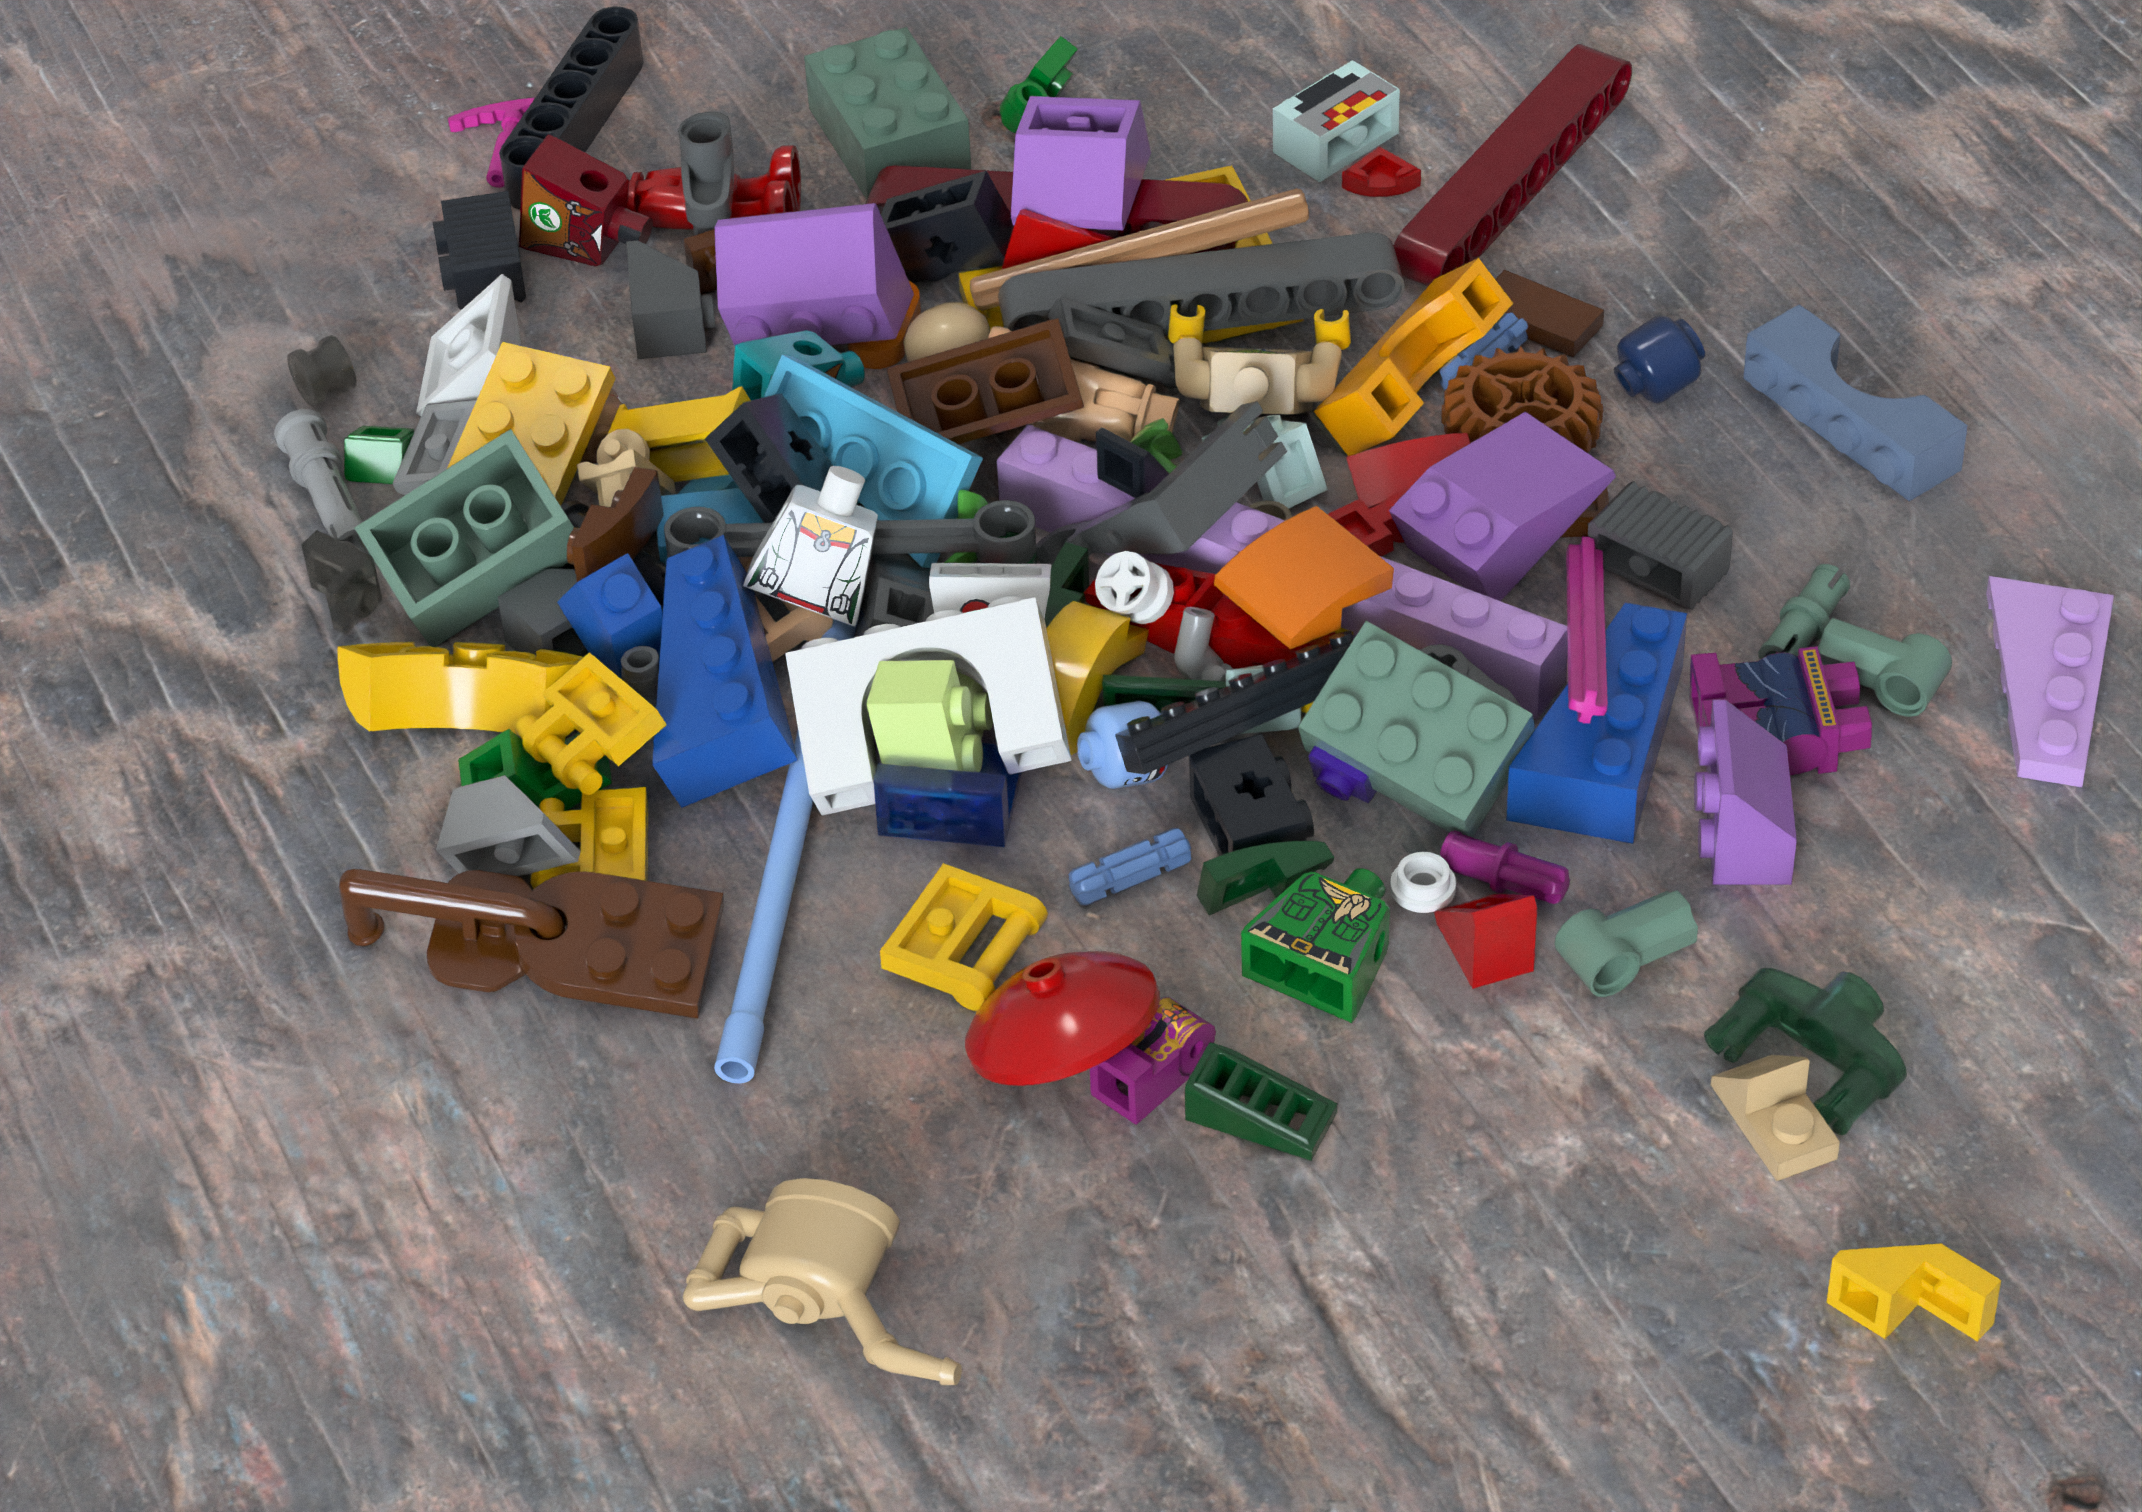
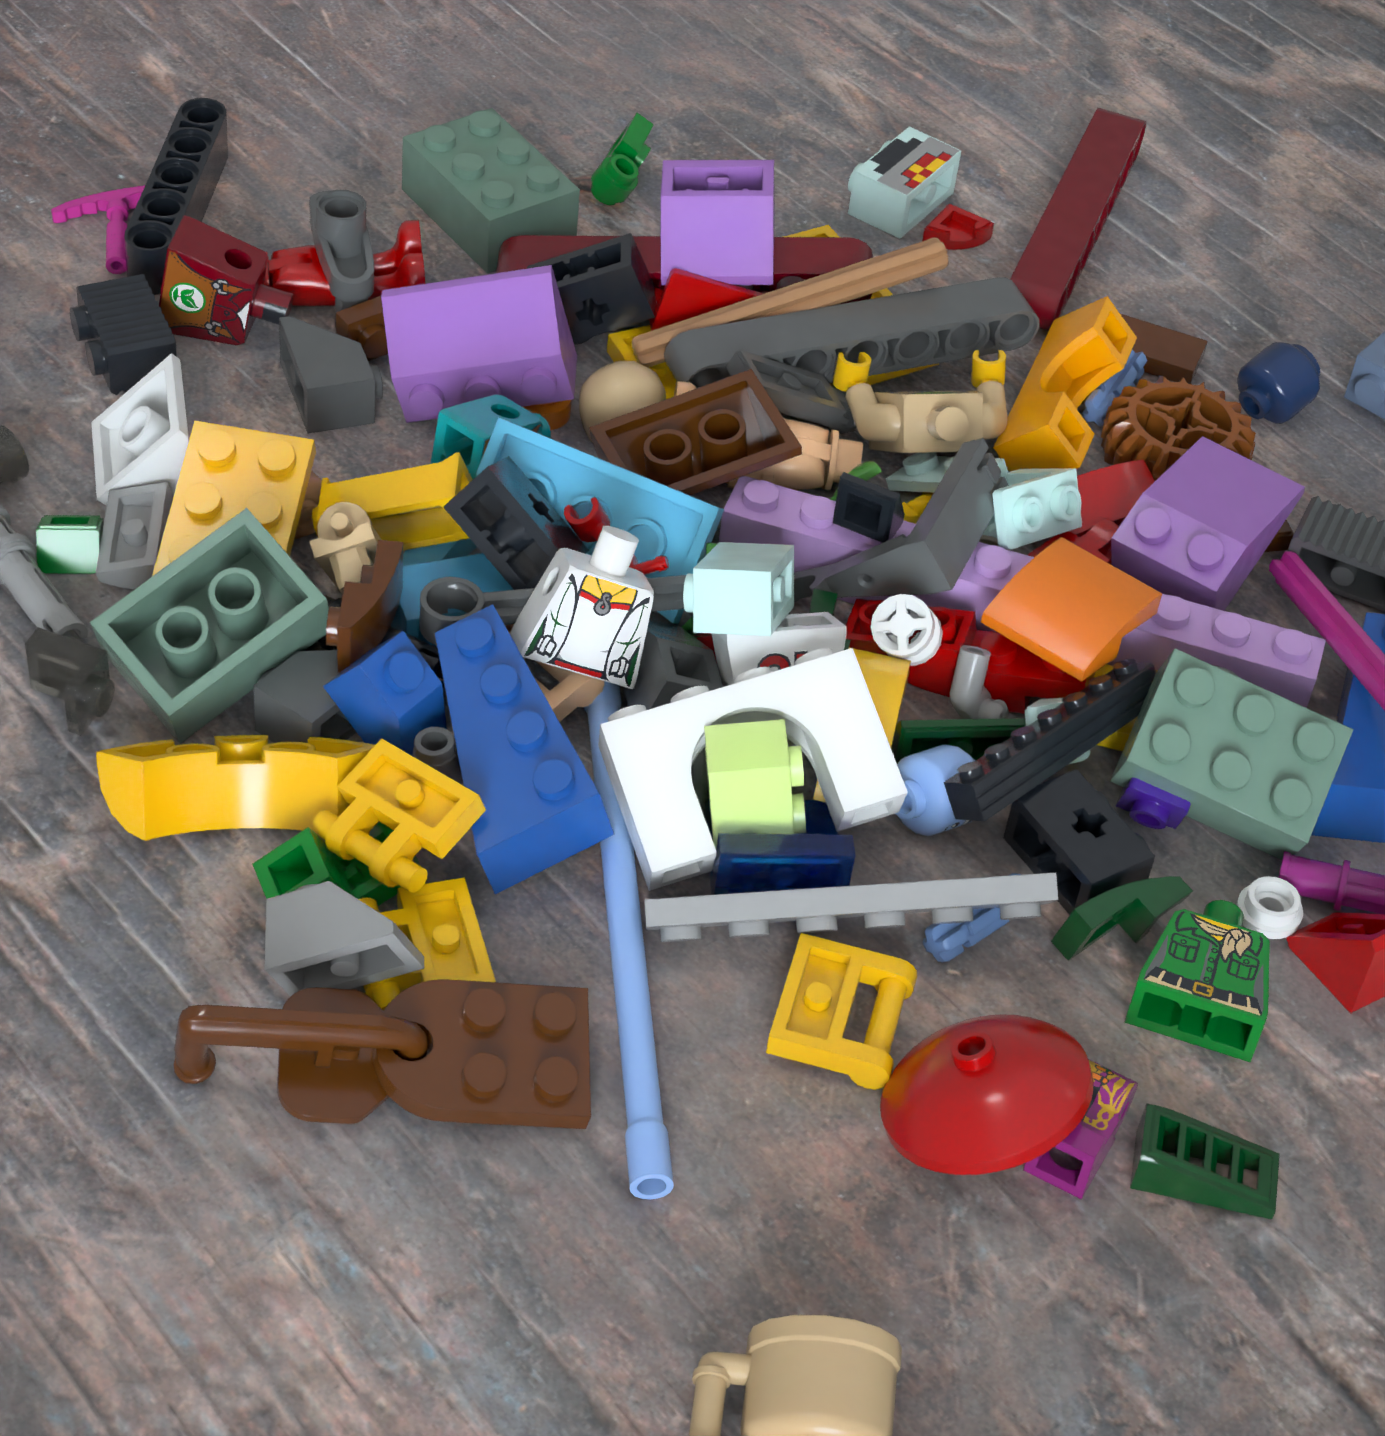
camera: 20 degrees left, 0 degrees up
none -> red piece [564,497,669,575]
none -> light grey plate [645,872,1058,942]
none -> light aqua brick [683,542,794,636]
none -> light aqua bracket [993,468,1082,549]

